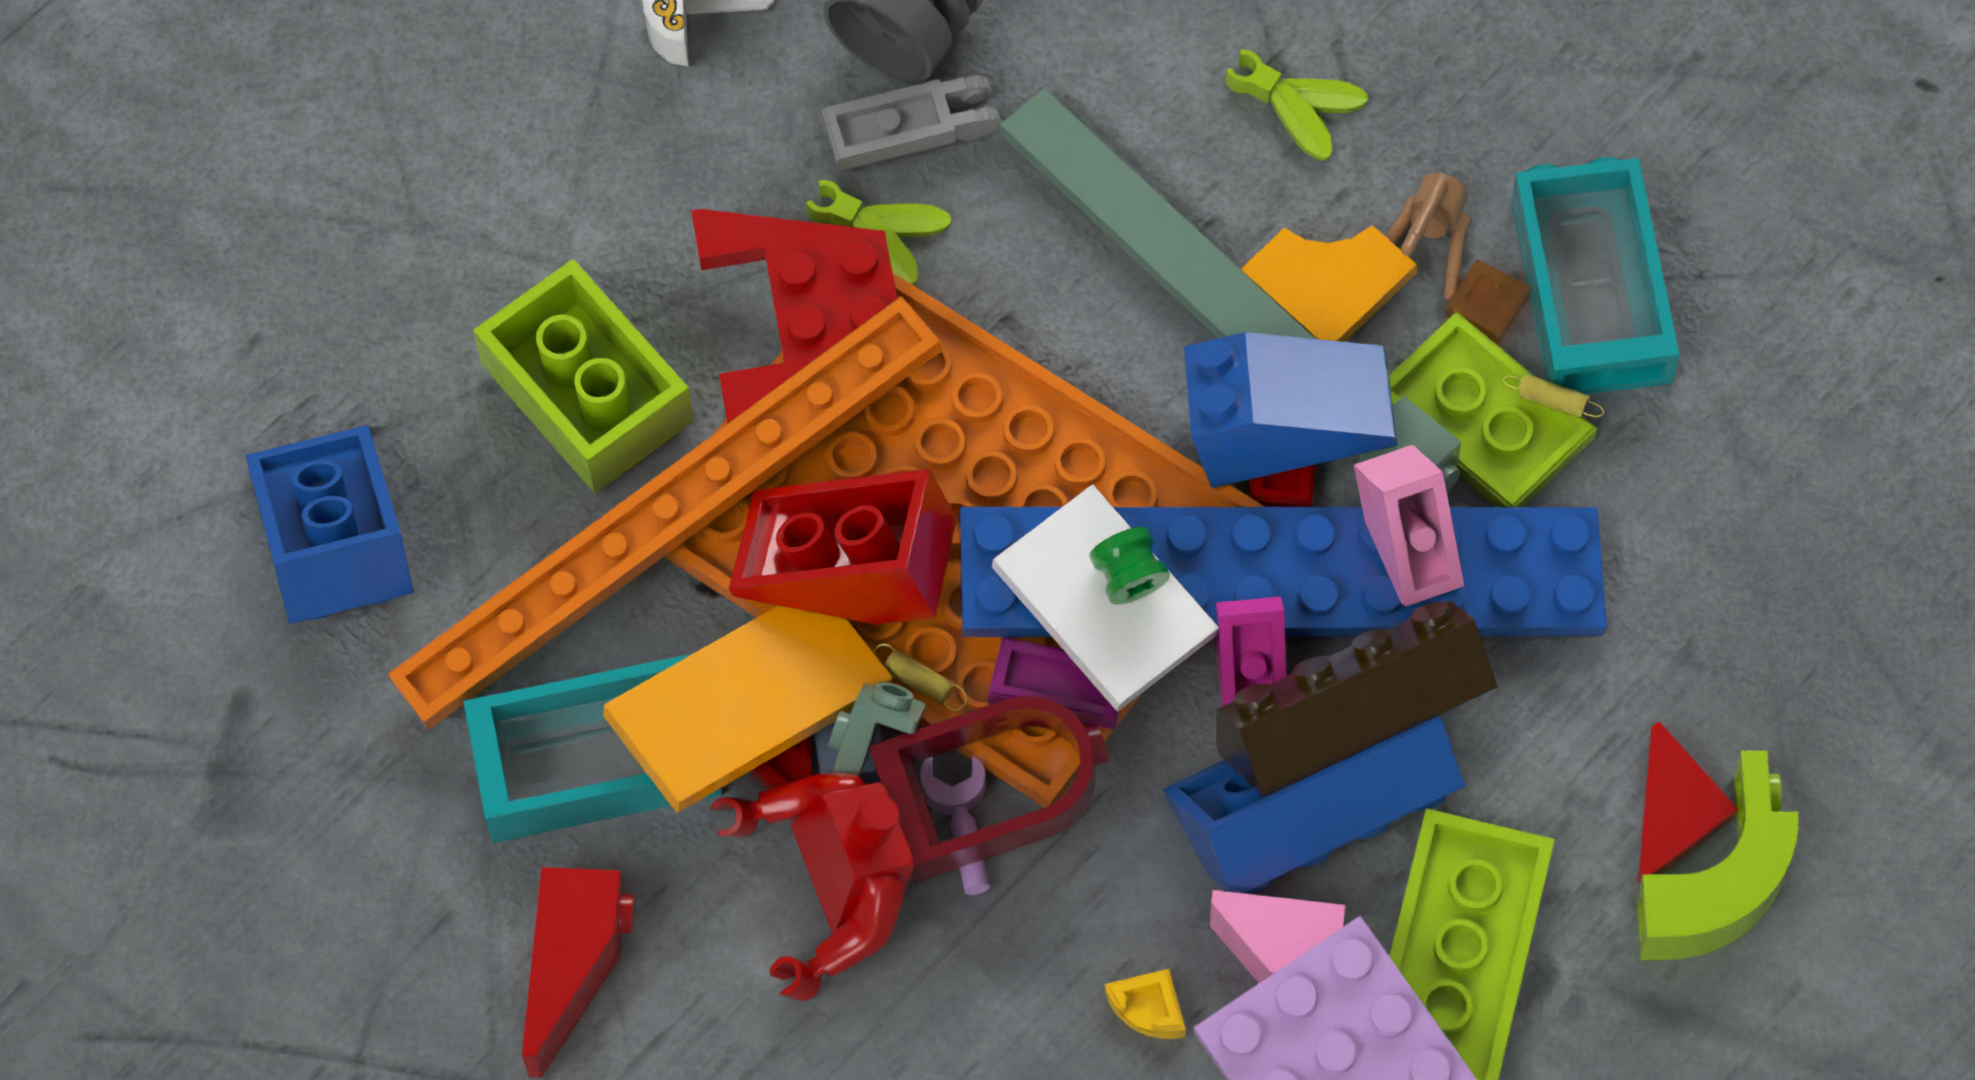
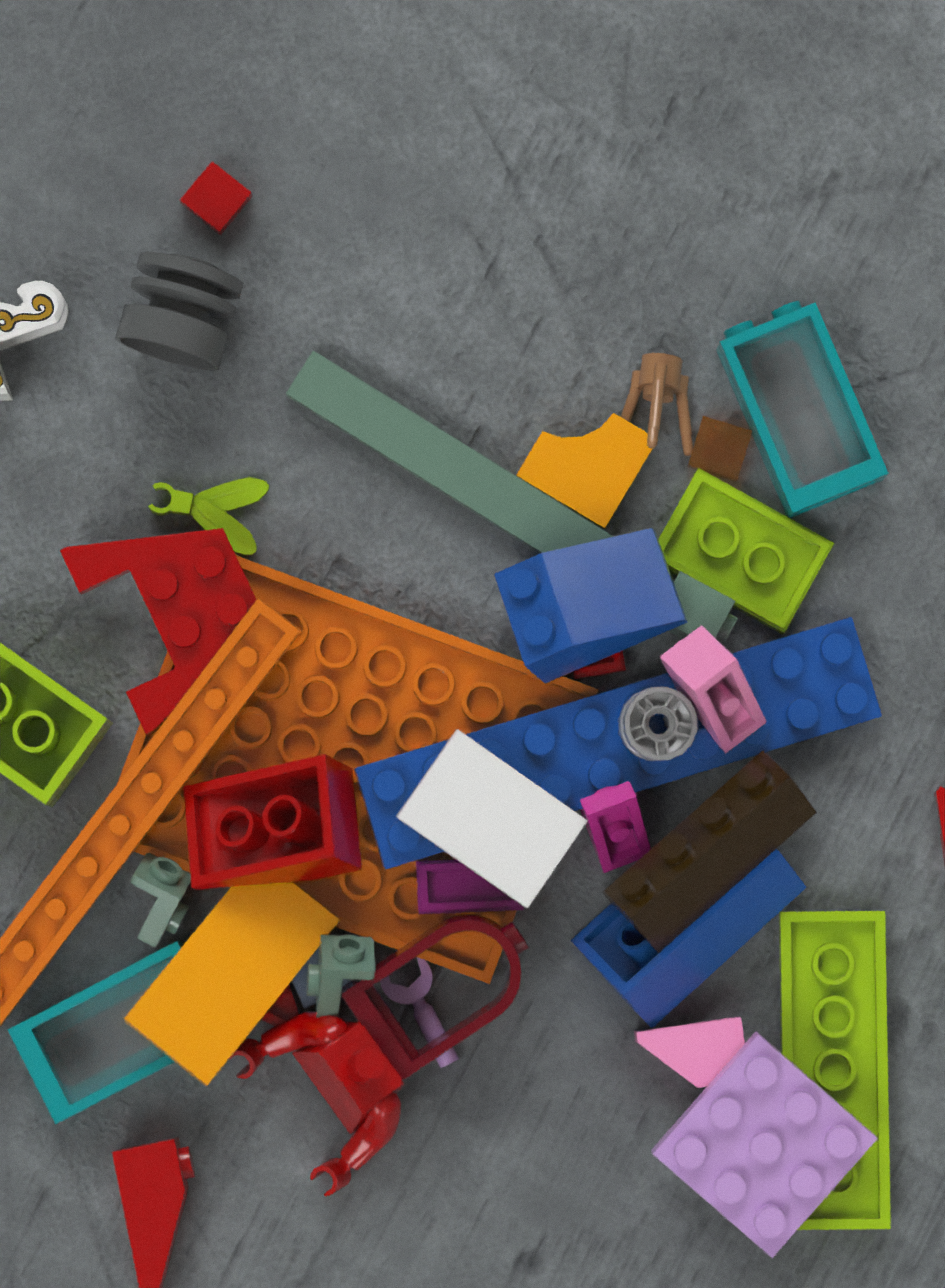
camera: 20 degrees left, 20 degrees up
light grey hinge [822,74,1002,172] -> none
light yellow piece [873,644,967,711] -> none
green wheel [1089,527,1170,604] -> none
yellow tile [1105,968,1186,1039] -> none
lime piece [1225,50,1368,161] -> none
light yellow piece [1502,373,1604,418] -> none
none -> sand green bracket [130,853,191,948]
none -> light grey wheel [618,687,697,761]

